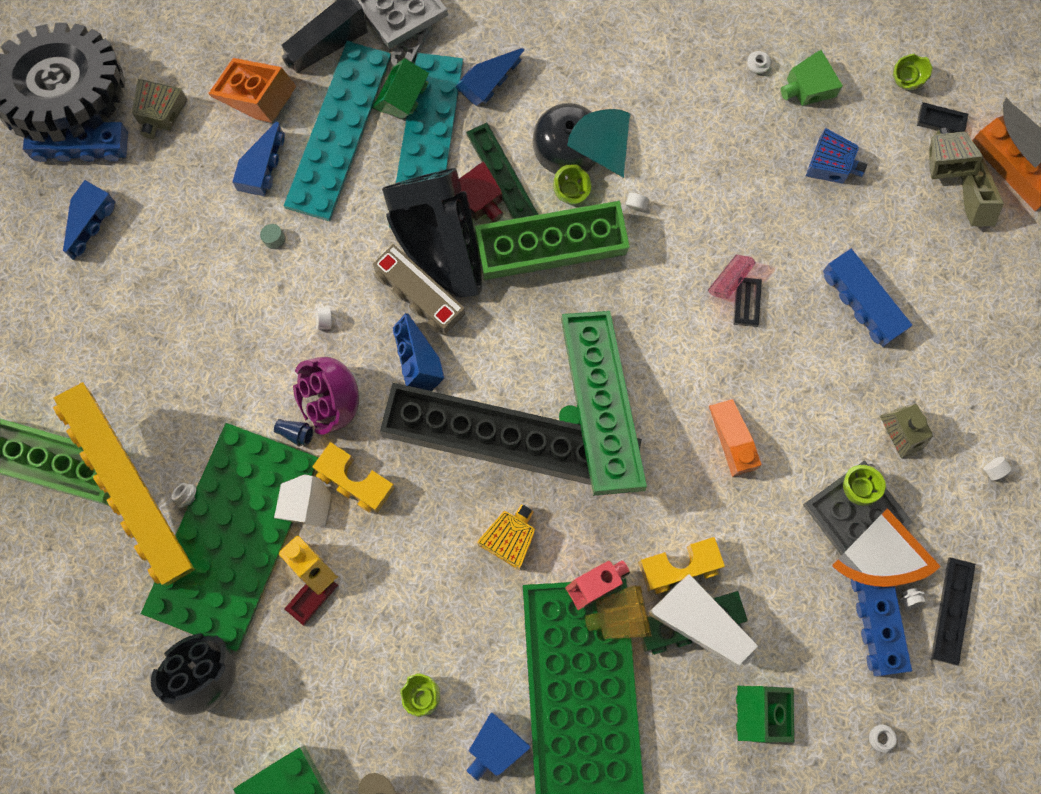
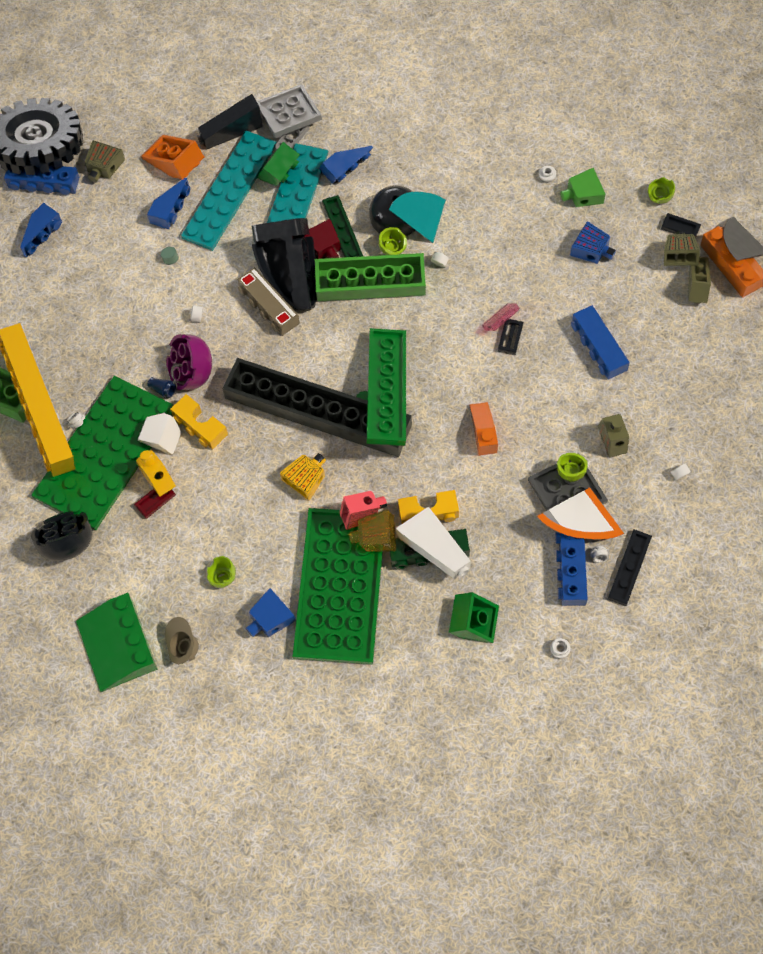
camera: 15 degrees right, 10 degrees down
blue slope [393,313,445,391] -> none

